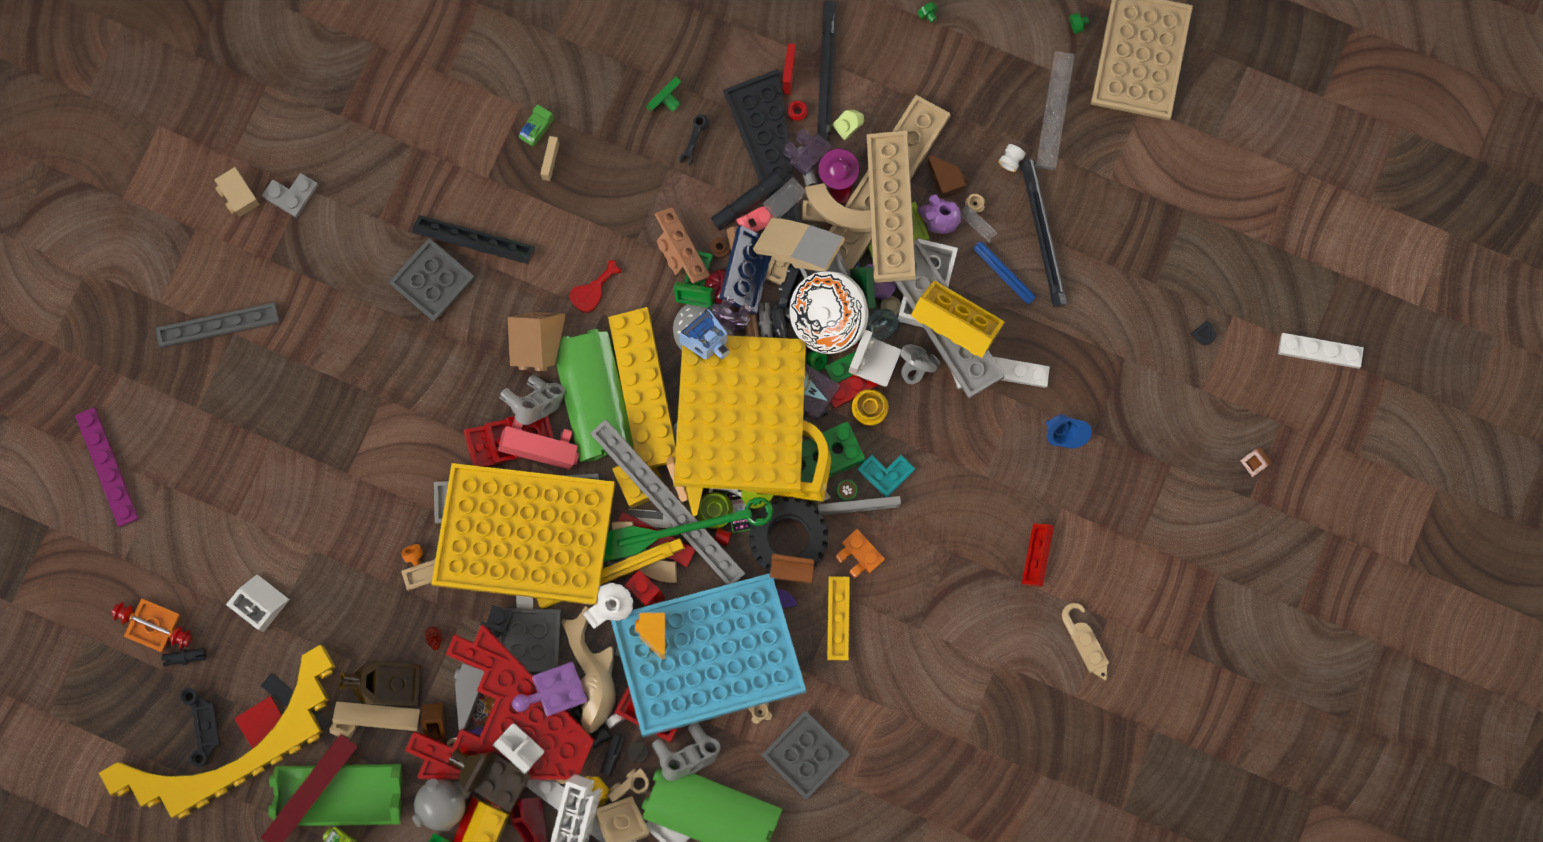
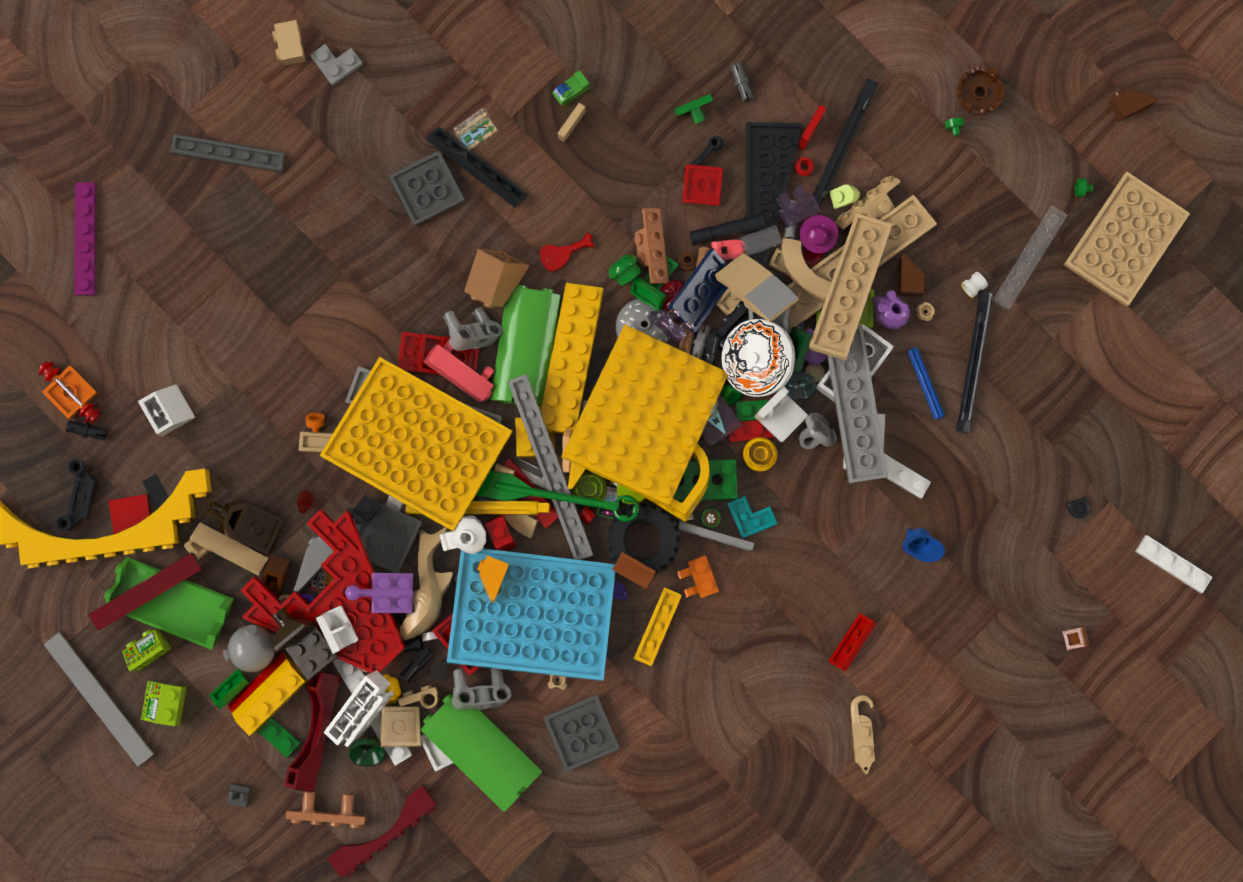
camera: 15 degrees right, 5 degrees up
torso [680,309,730,360] -> none
yellow slope [911,280,1005,358] -> none
clear tile [961,205,997,243] -> none
none -> clear panel [453,108,498,150]
none -> green piece [608,254,642,286]
none -> red tile [682,164,723,206]
none -> dark grey pin [730,62,754,102]
none -> tan bracket [835,176,900,230]

